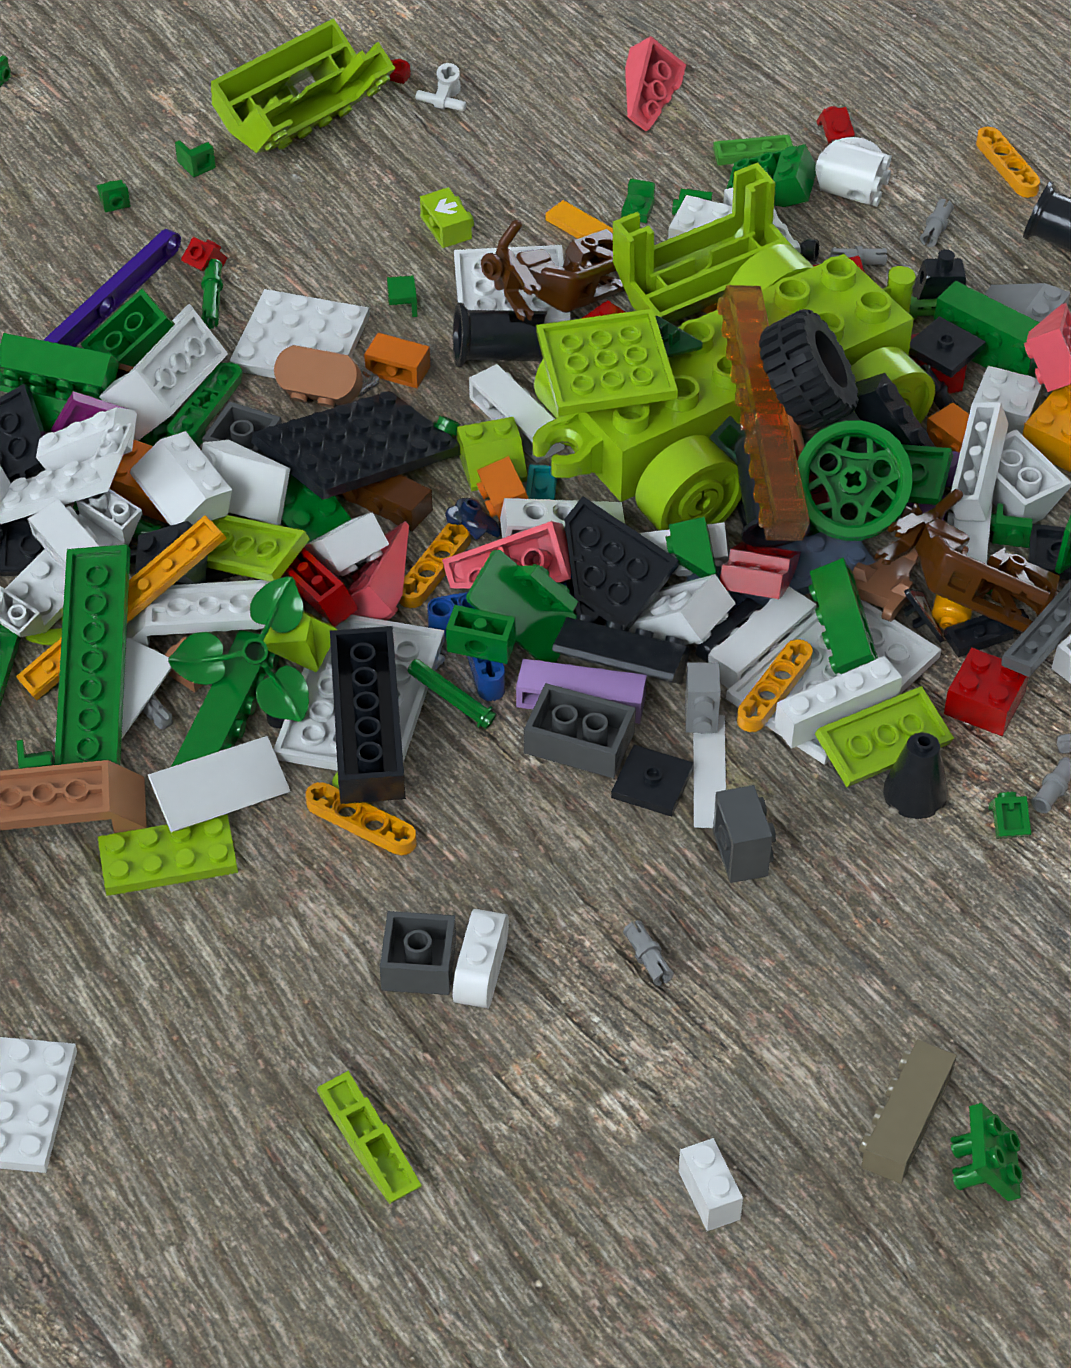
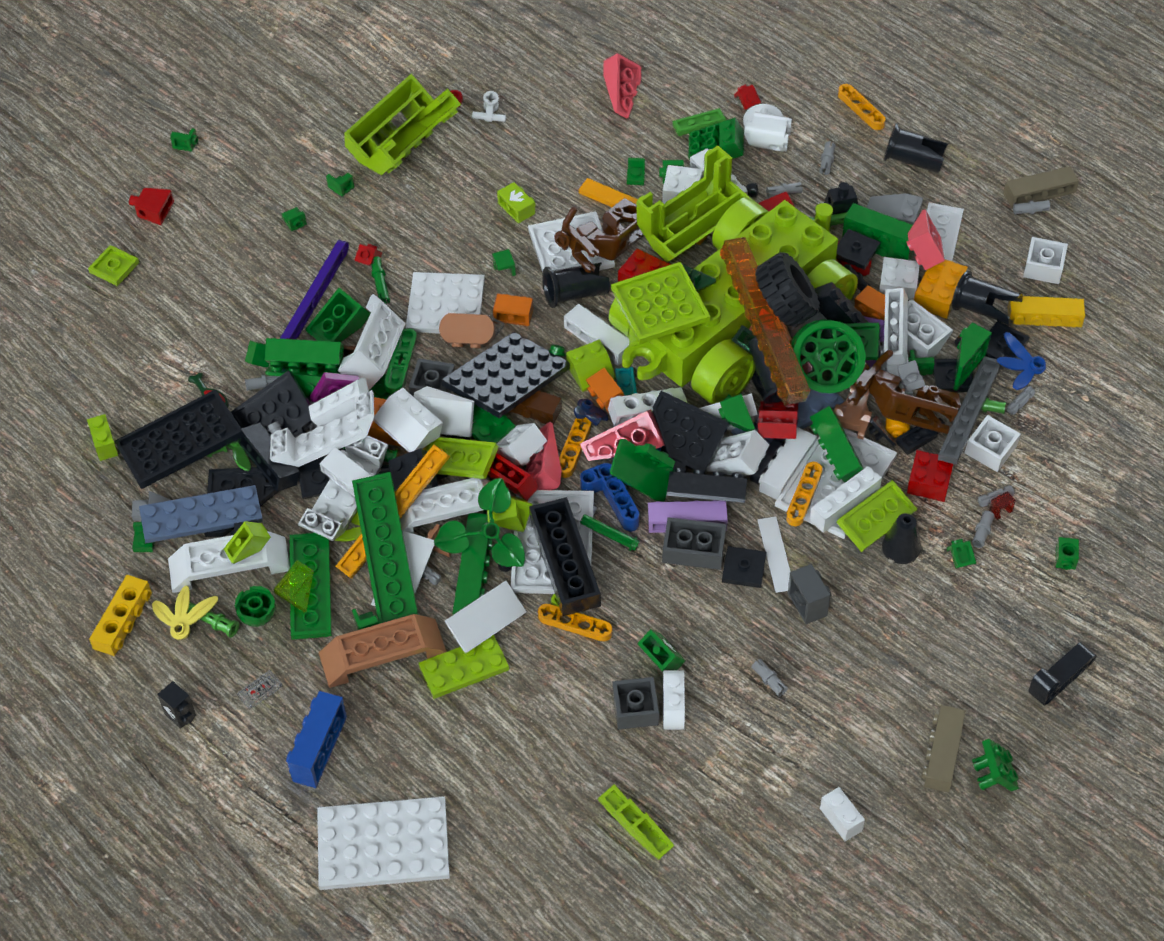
camera: 10 degrees left, 5 degrees up
green brick [446,605,516,664] -> none
light grey brick [685,663,721,734] -> none
none -> green brick [637,629,686,671]
none -> light grey slope [898,360,925,392]

